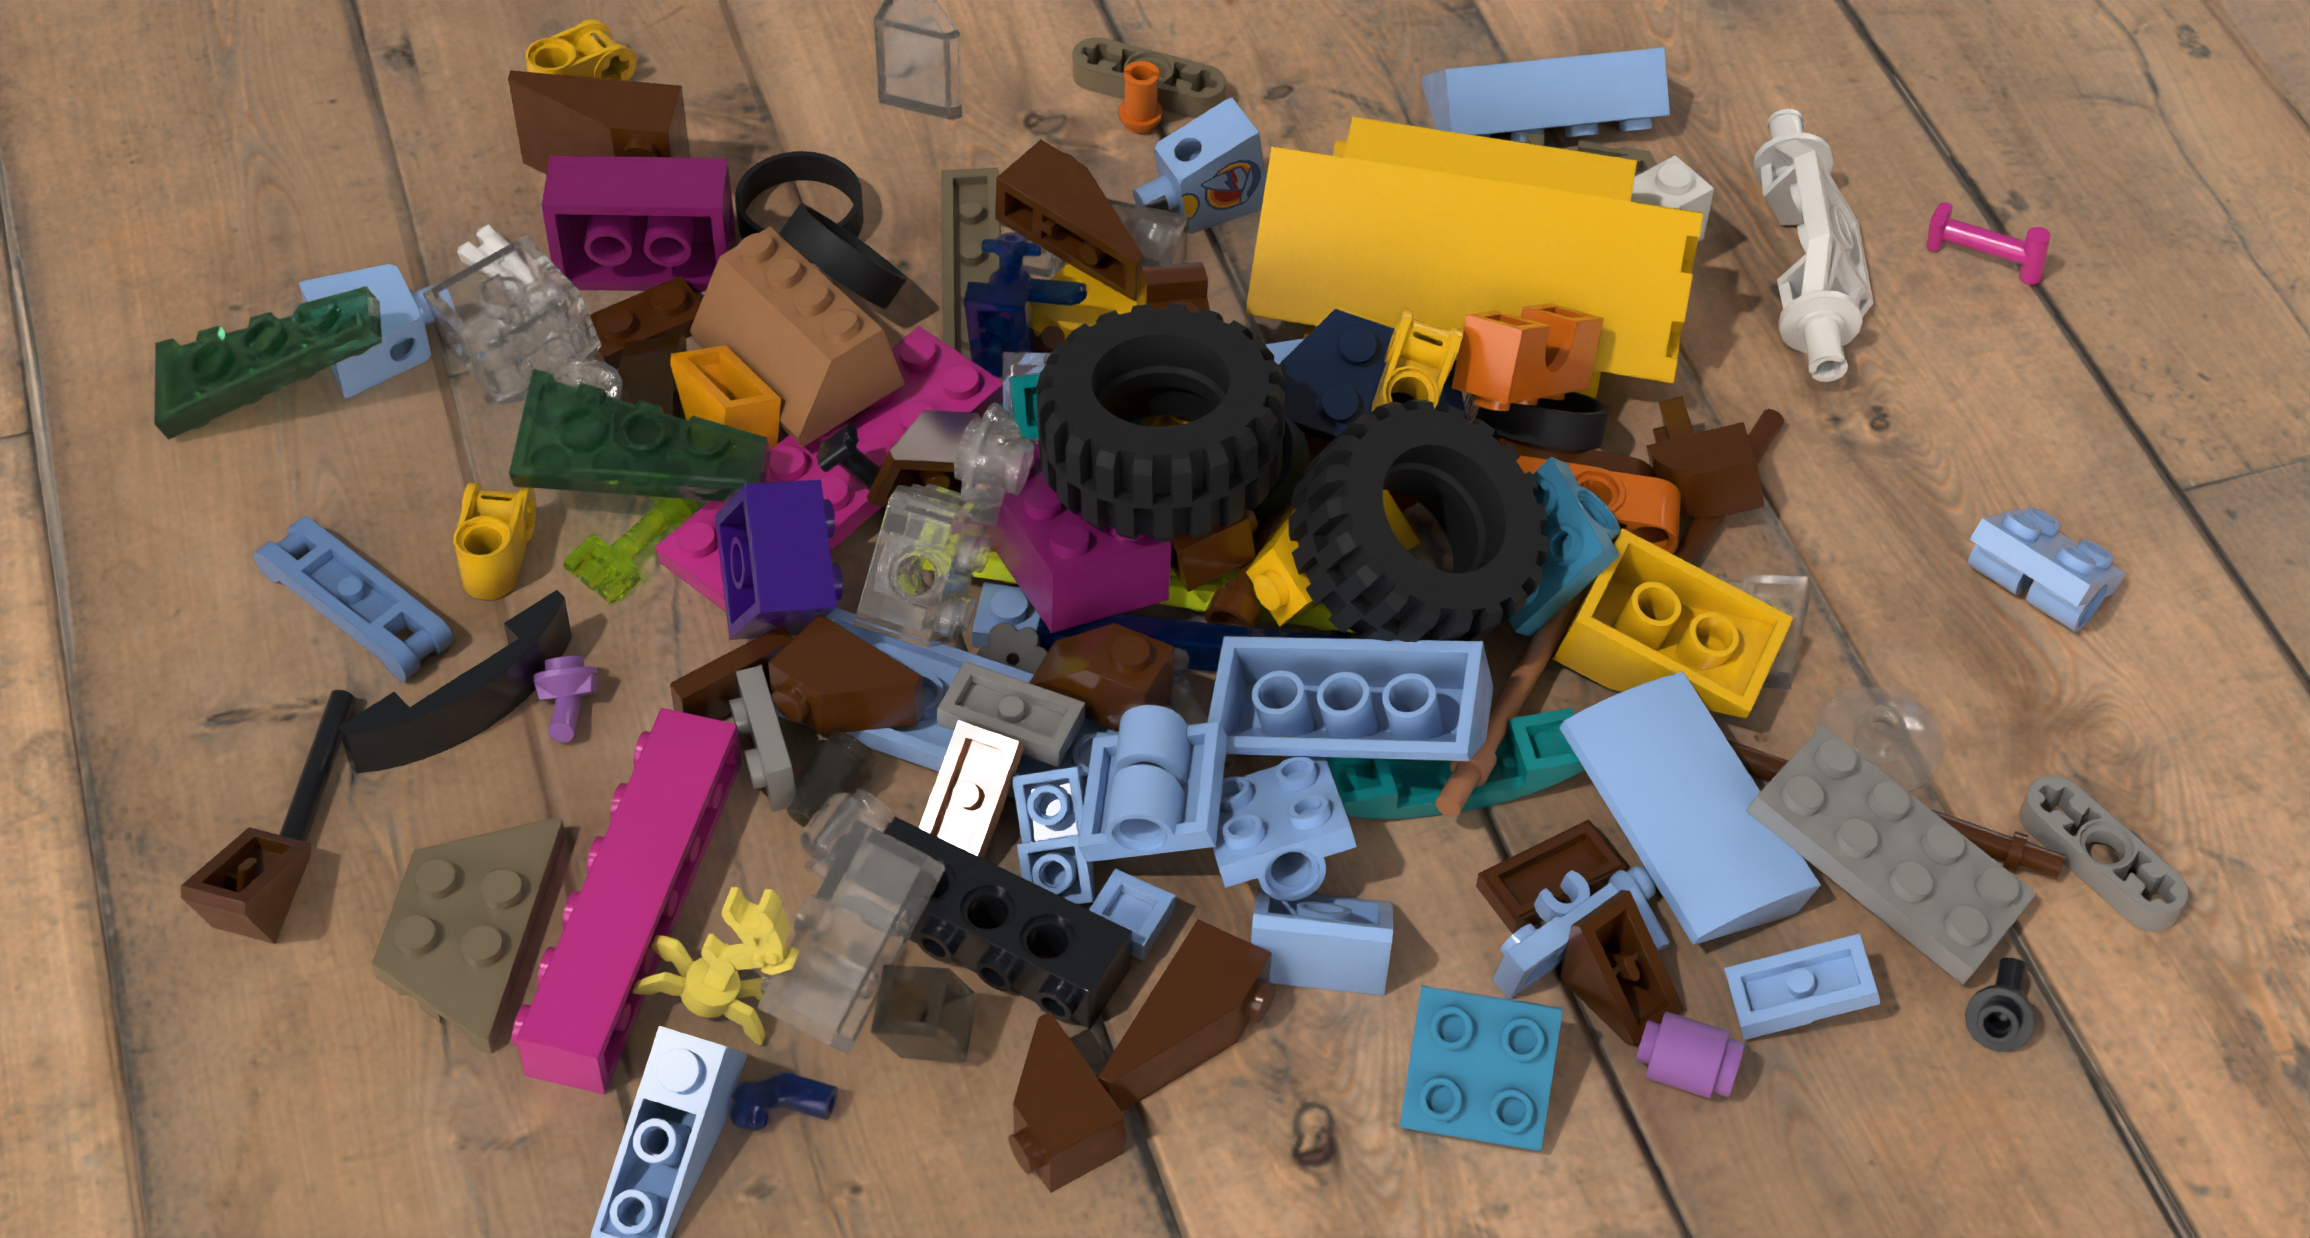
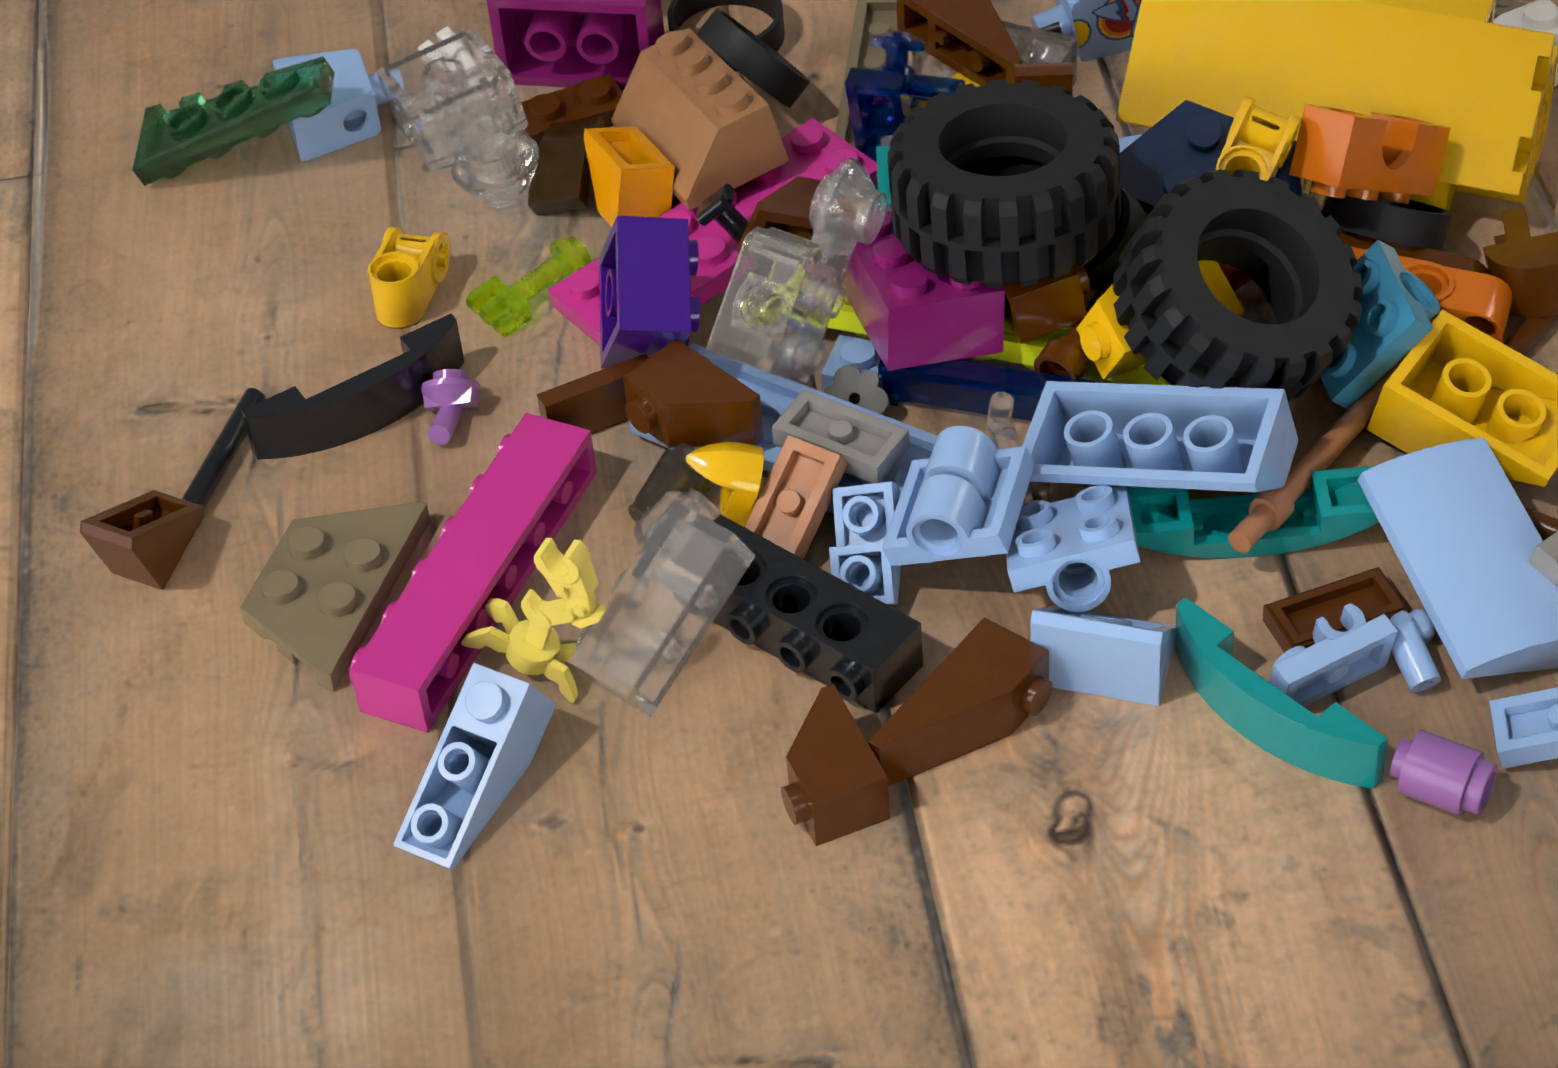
camera: 15 degrees right, 5 degrees down
medium blue plate [253,516,455,682] -> none
clear green wing [509,368,770,502] -> none
light grey plate [729,665,798,812] -> none
clear blue arm [729,1071,838,1131] -> none
clear smoke brick [871,965,978,1063] -> none
reddish brown slope [1029,623,1174,731] -> none
light blue plate [1089,868,1176,961] -> none
dark azure plate [1399,985,1563,1151] -> none
reddish brown slope [1559,890,1684,1046] -> none
none -> yellow plate [686,442,767,527]
none -> teal slope [1175,597,1388,789]

